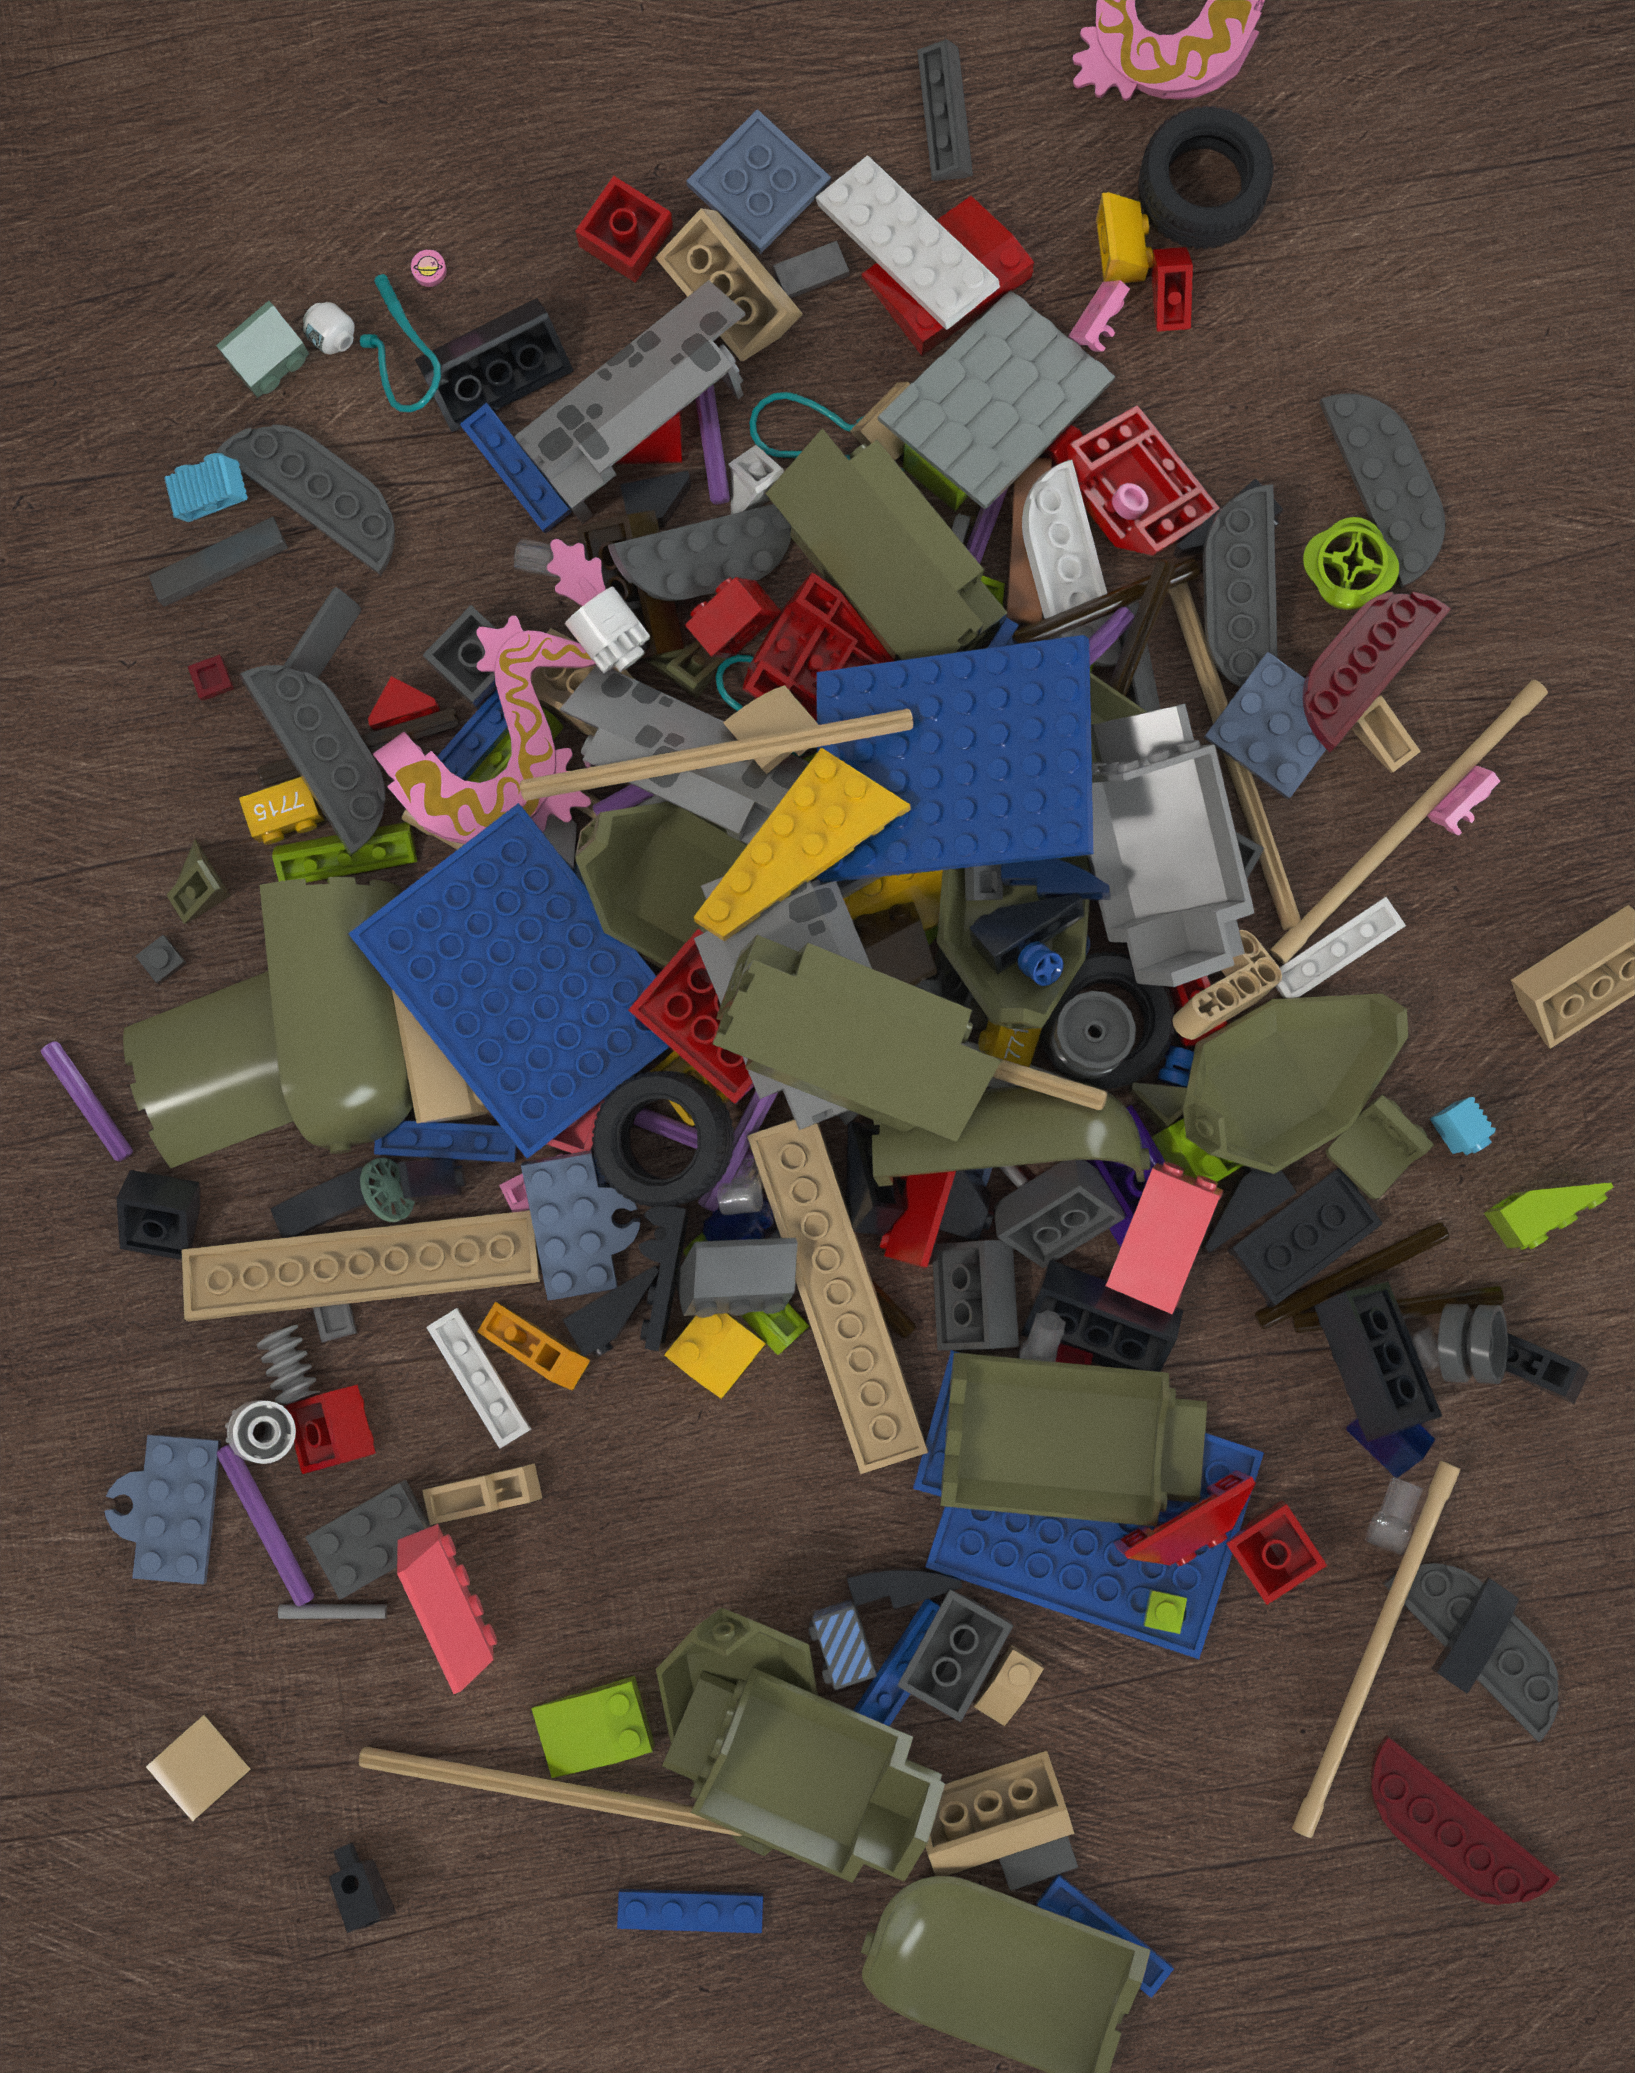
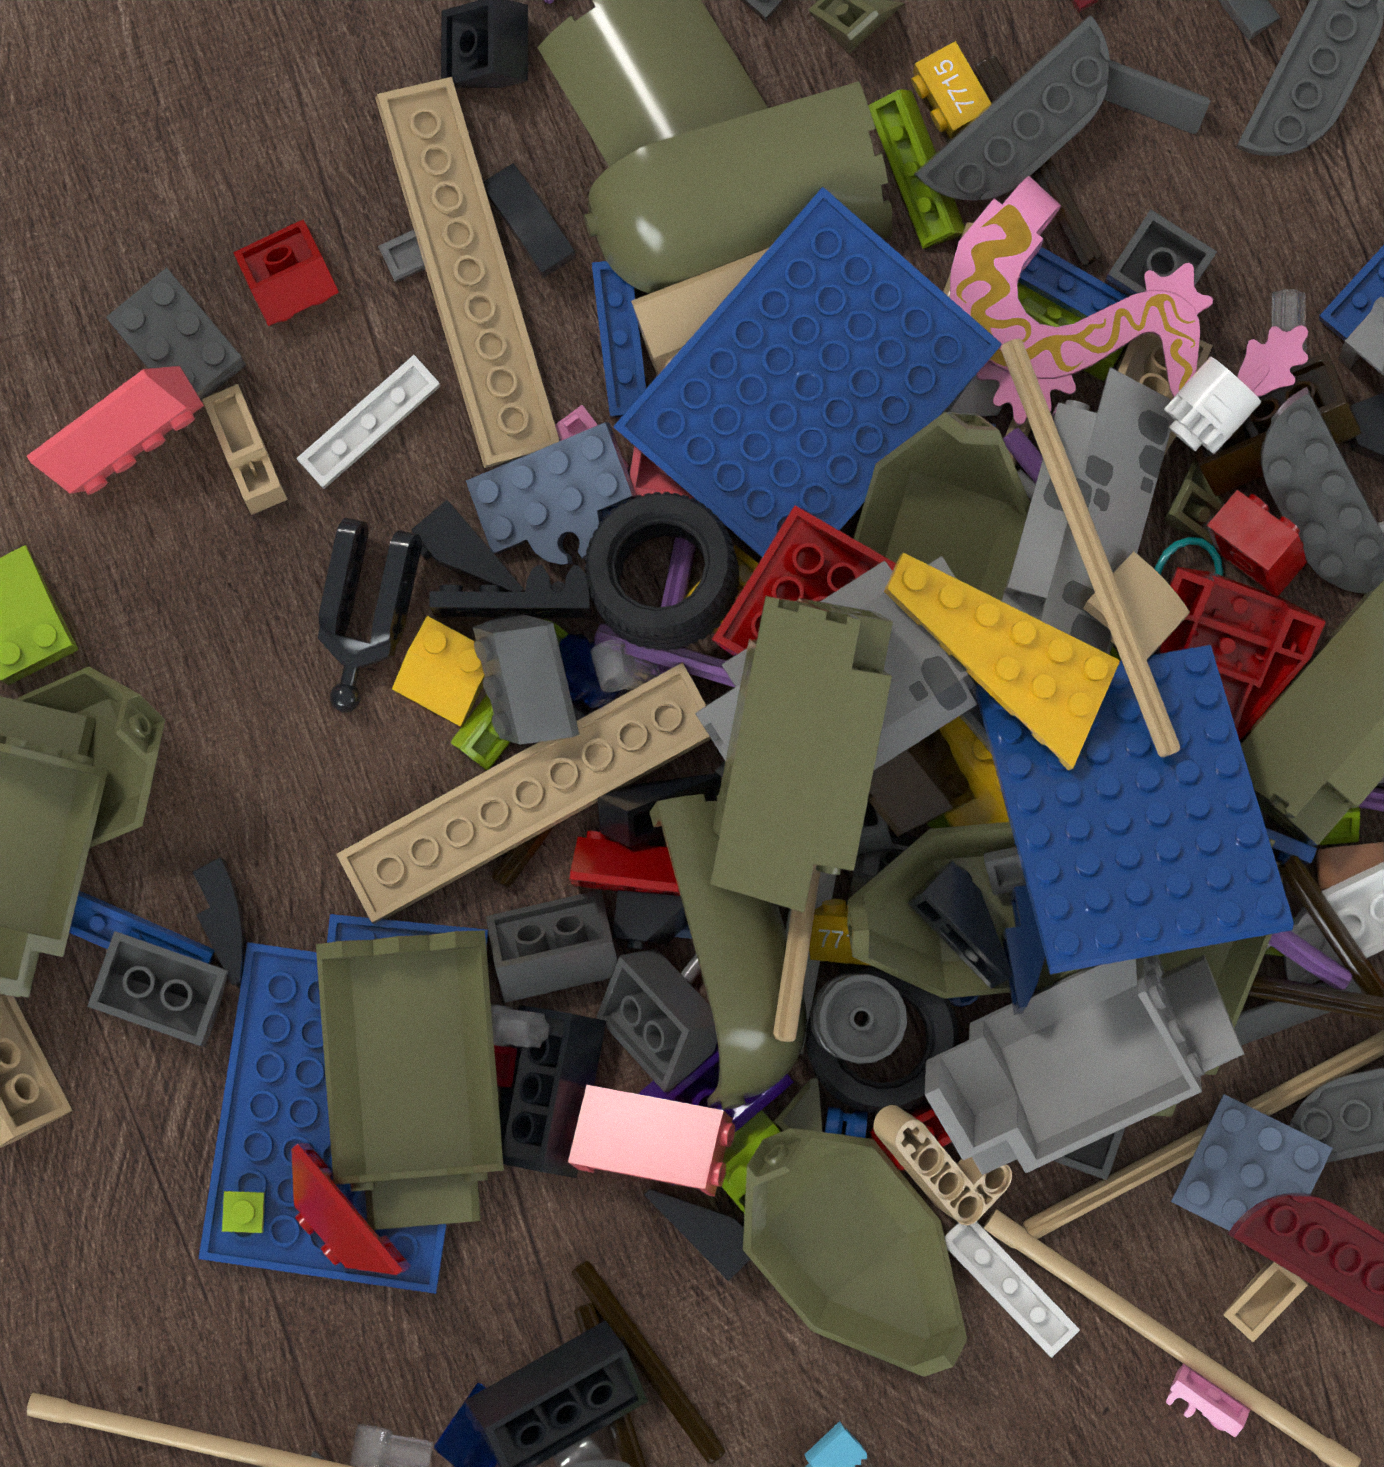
camera: 75 degrees right, 0 degrees up
sand blue plate [105,1434,221,1584] -> none
medium lavender axle [217,1444,314,1606] -> none
white gear [225,1400,296,1464] -> none
light grey piece [257,1325,320,1404] -> none
light grey bar [278,1604,387,1619] -> none
sand green wheel [360,1158,415,1222] -> none
red slope [368,676,441,731] -> none
black slope [398,1159,466,1202] -> none
light orange slope [477,1302,590,1391] -> none
container [808,1598,877,1690] -> none
tan slope [974,1644,1044,1726] -> none
blue wheel [1018,942,1064,986] -> none
black hinge [1226,1168,1383,1308] -> none
red slope [1226,1500,1327,1605] -> none
olive bracket [1326,1094,1434,1200] -> none
none -> black piece [318,517,422,713]

